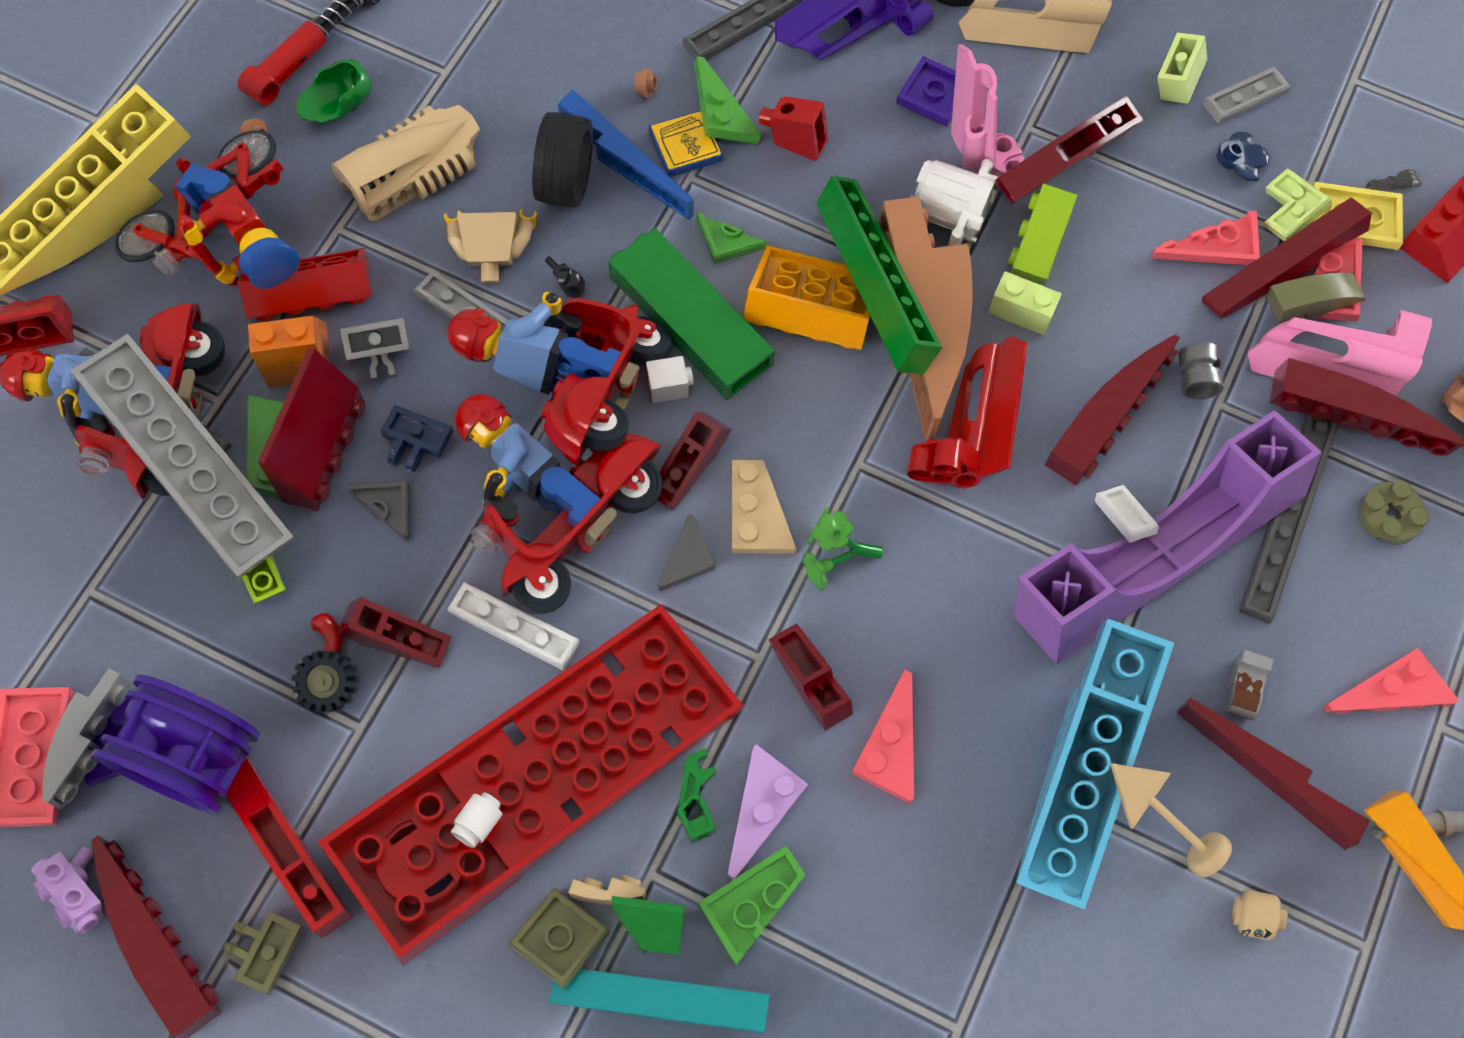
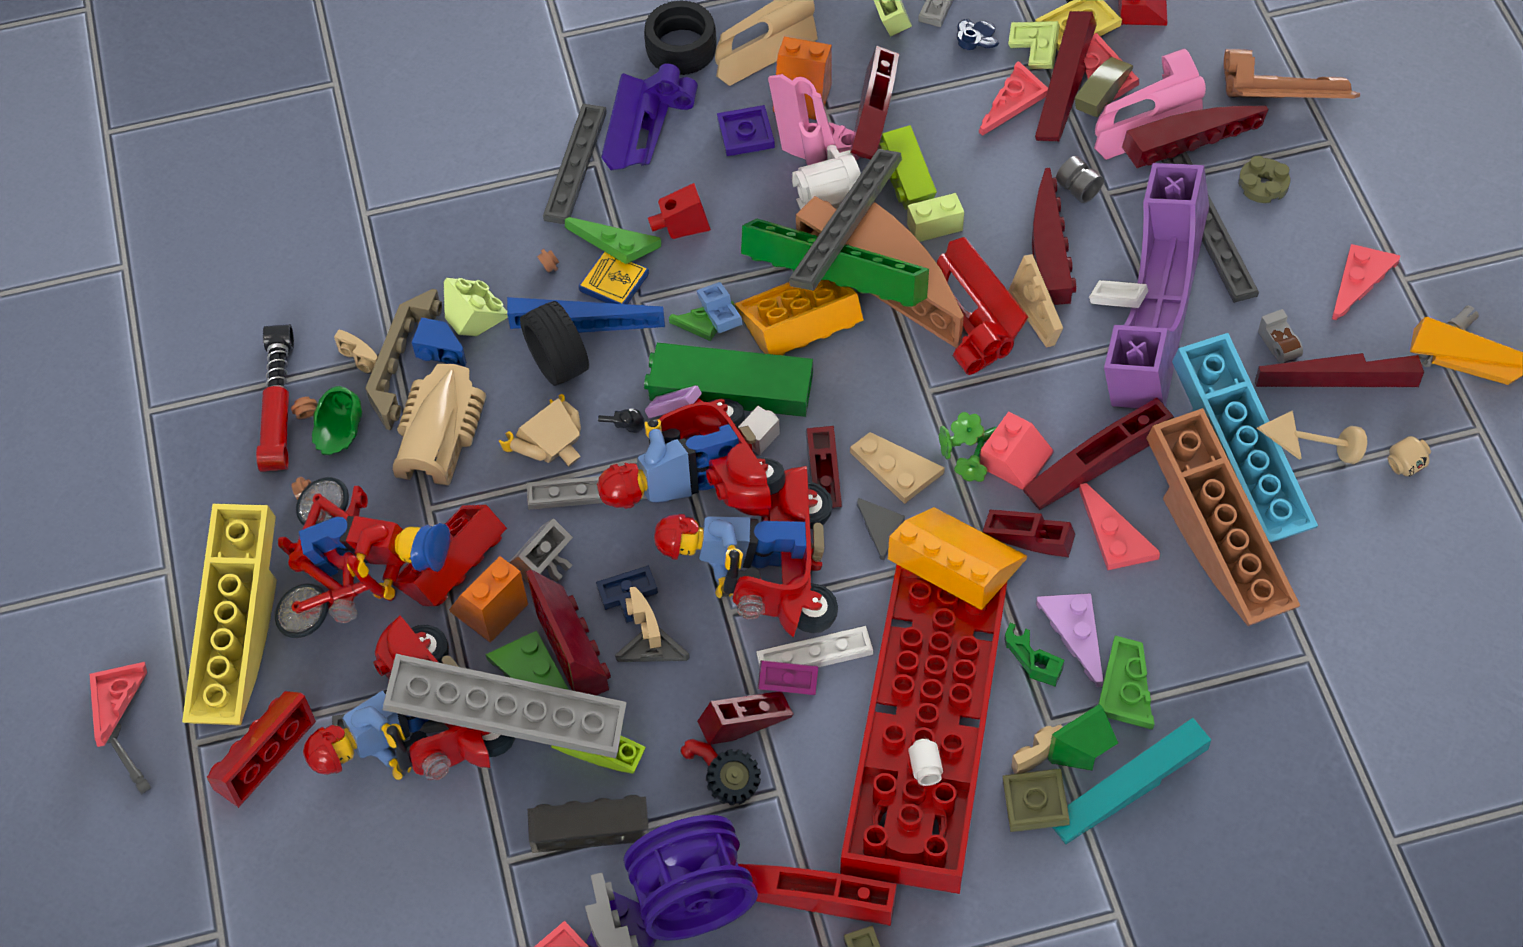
camera: 35 degrees left, 10 degrees down
none -> nougat plate [291,397,317,419]
none -> tan slope [334,329,378,373]
none -> dark tan slope [365,289,442,430]
none -> blue slope [412,317,467,366]
none -> yellowish green slope [444,278,508,336]
none -> clear smoke brick [527,795,650,853]
none -> tan slope [625,587,661,649]
none -> lavender tile [645,386,702,418]
none -> medium blue slope [697,282,743,333]
none -> magenta plate [757,660,818,695]
none -> orange slope [773,36,832,120]
none -> dark grey tile [789,149,902,291]
none -> light orange slope [888,507,1027,610]
none -> coral slope [980,411,1054,490]
none -> tan wing [1008,254,1063,348]
none -> dark red slope [1023,398,1174,510]
none -> nougat slope [1146,408,1300,626]

